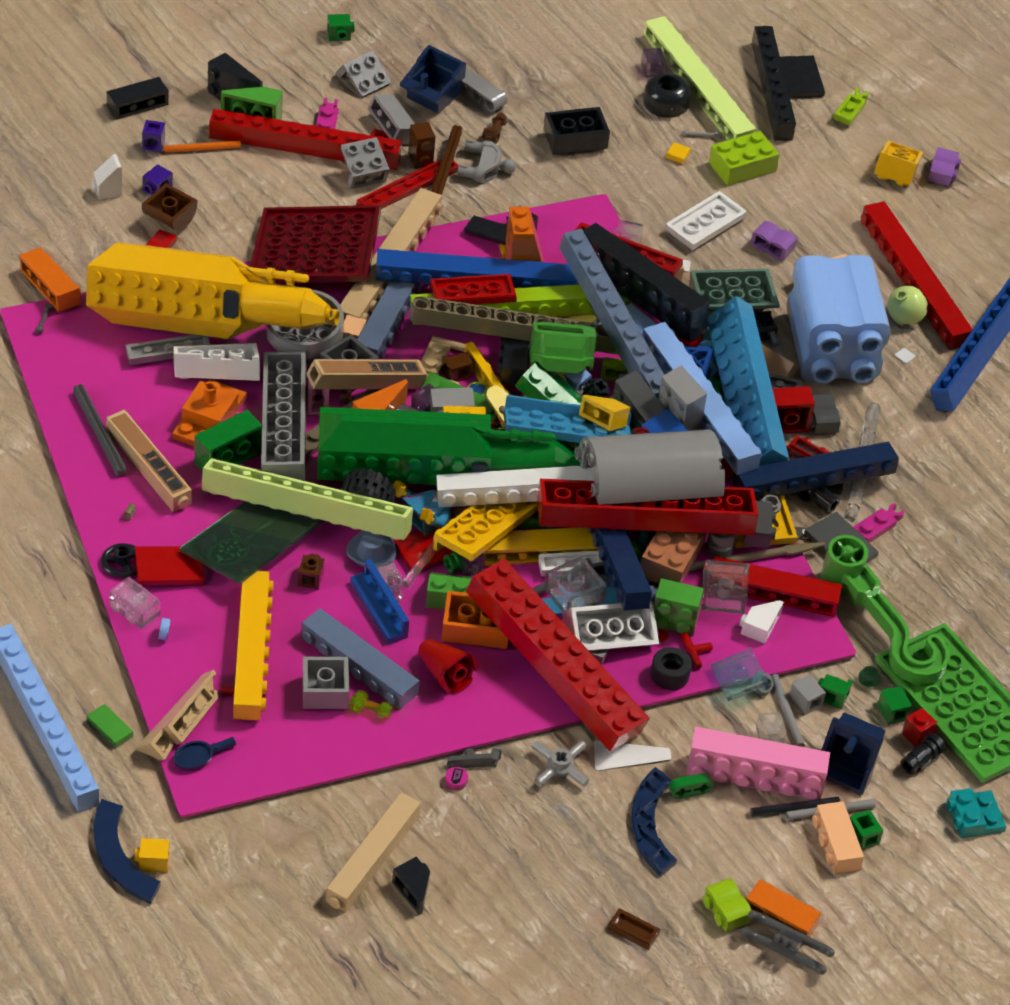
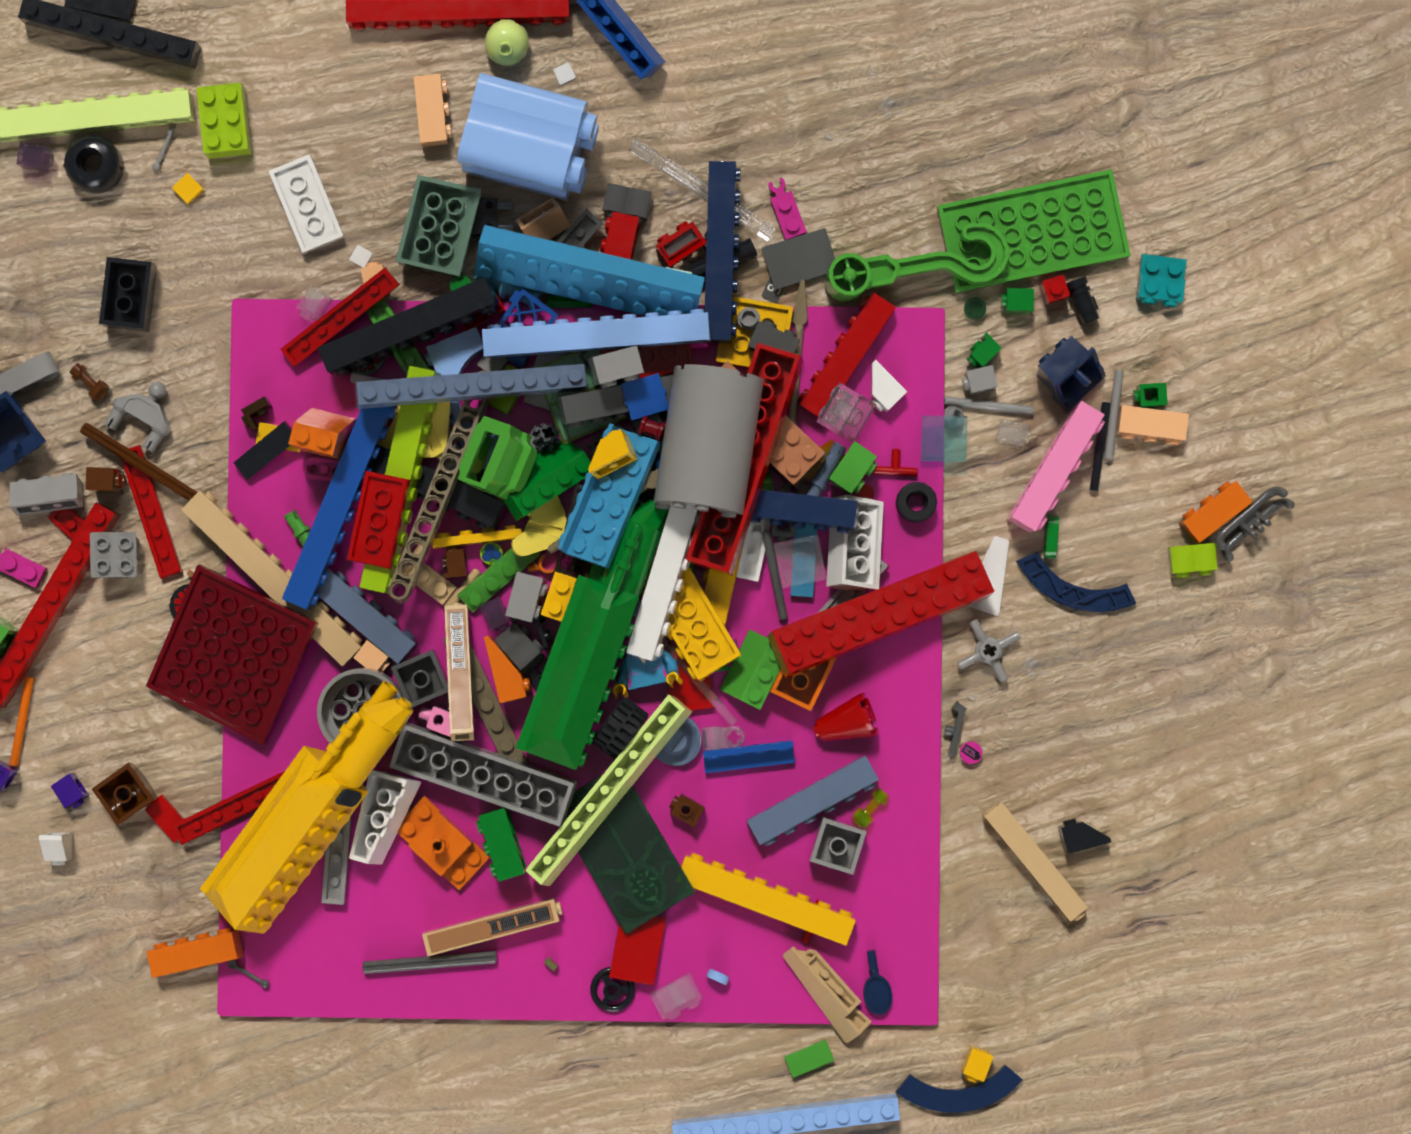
camera: 65 degrees left, 40 degrees up
reddish brown tile [607,908,661,950] -> none
medium lavender brick [750,221,798,261] -> none

